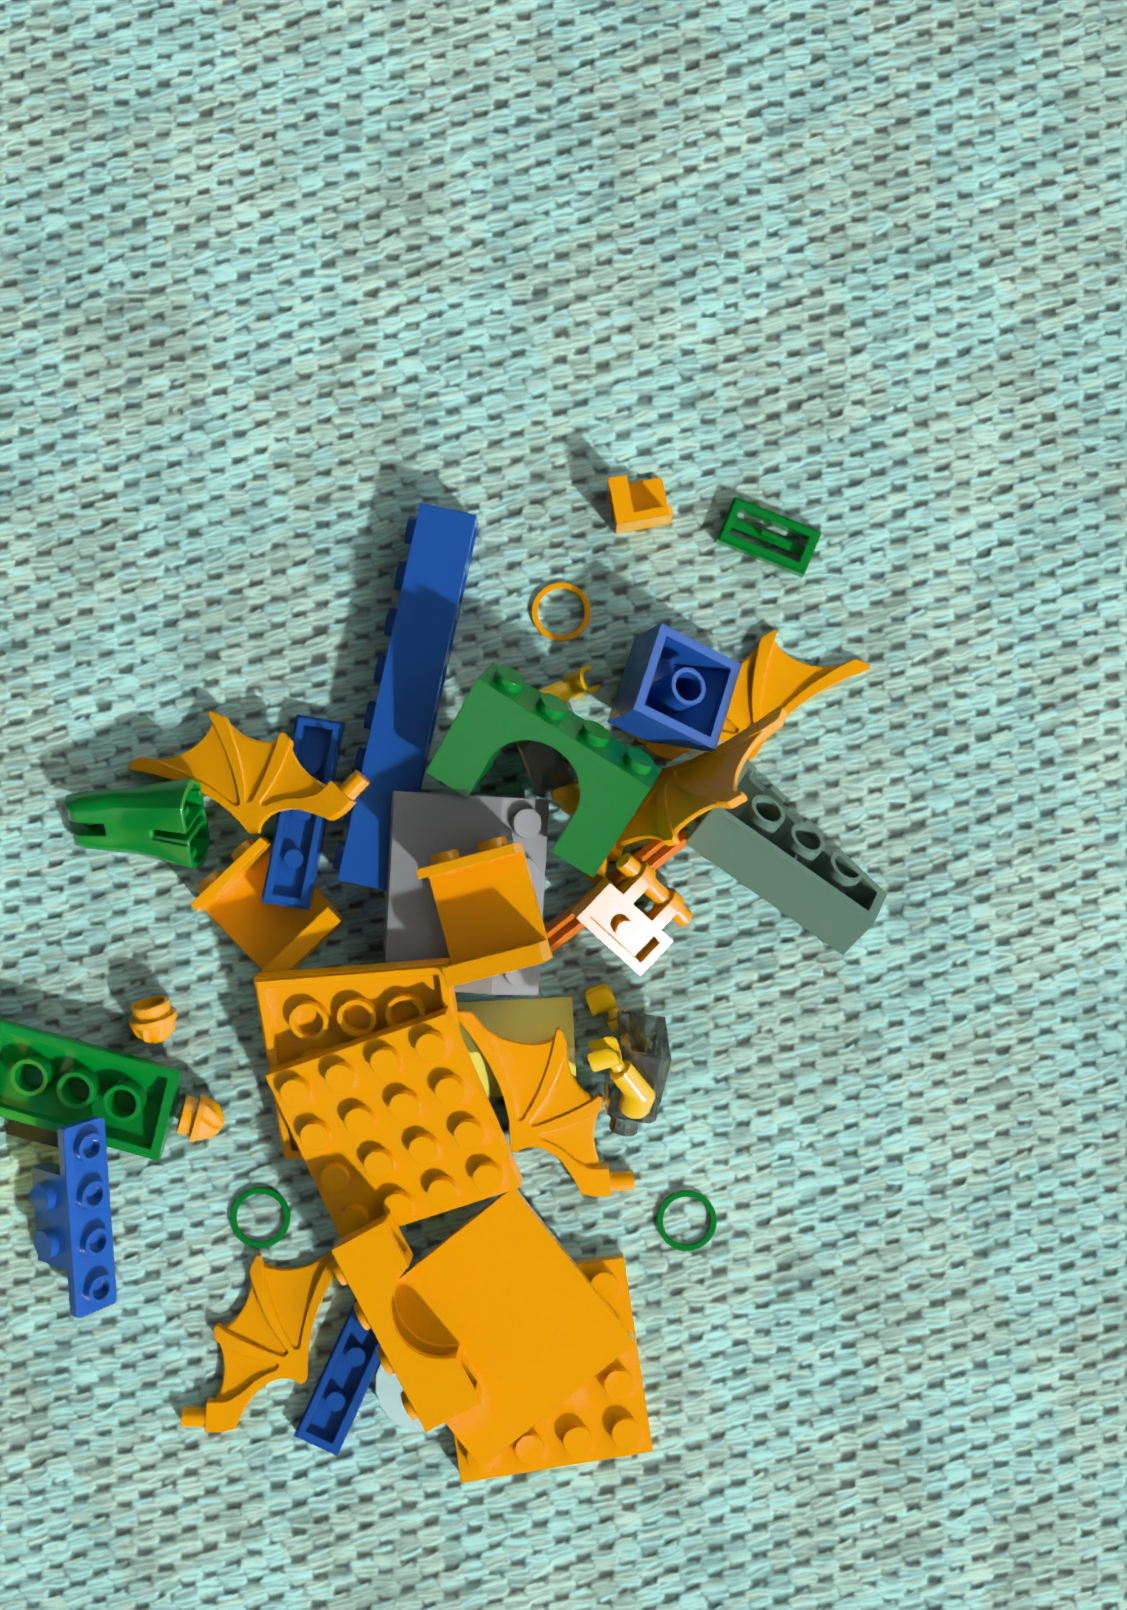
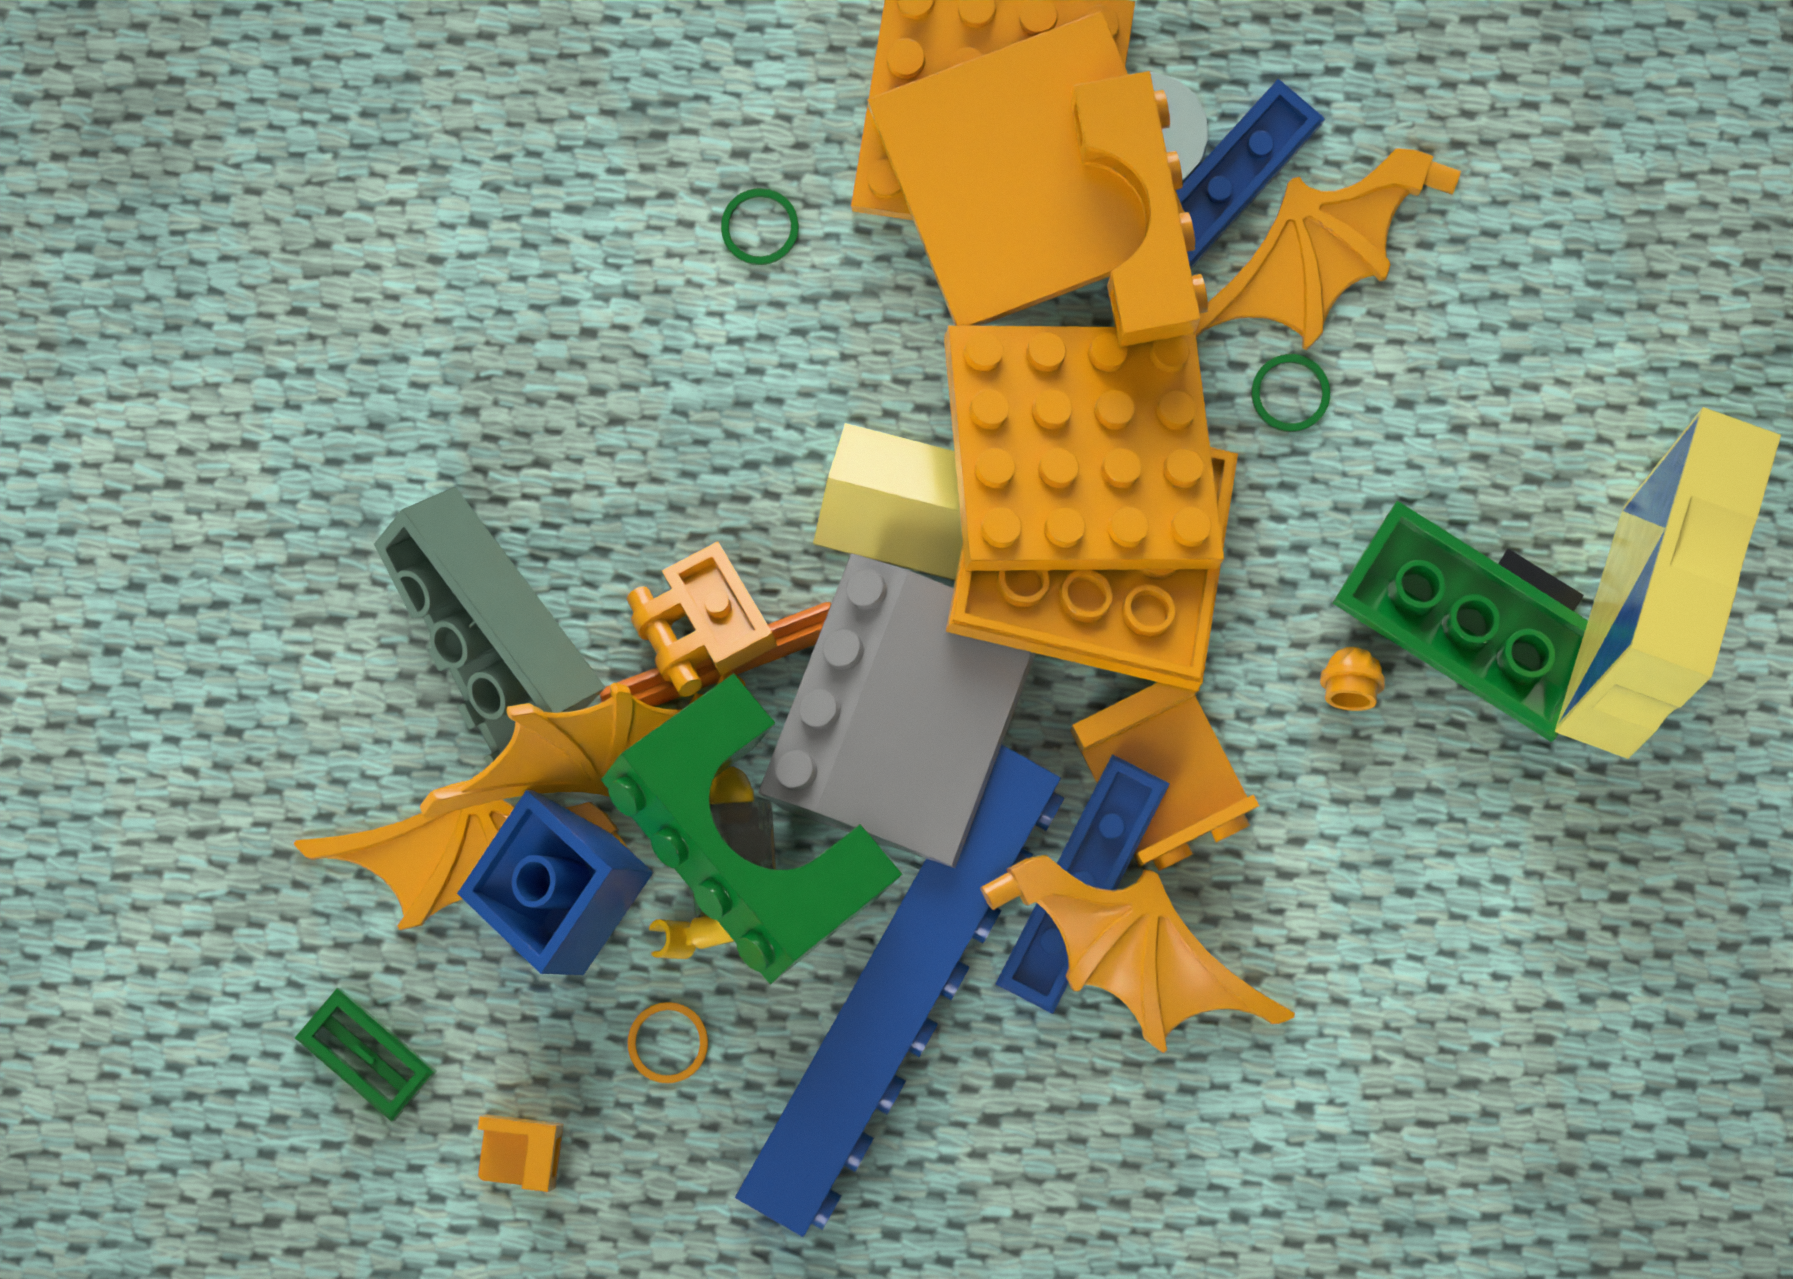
camera: 155 degrees left, 5 degrees down
blue bracket [30,1116,117,1318] -> none
green piece [65,778,210,868] -> none
light orange plate [176,1093,225,1142] -> none
light orange panel [416,836,553,988] -> none
light orange animal [457,1009,635,1197] -> none
torso [585,984,671,1136] -> none

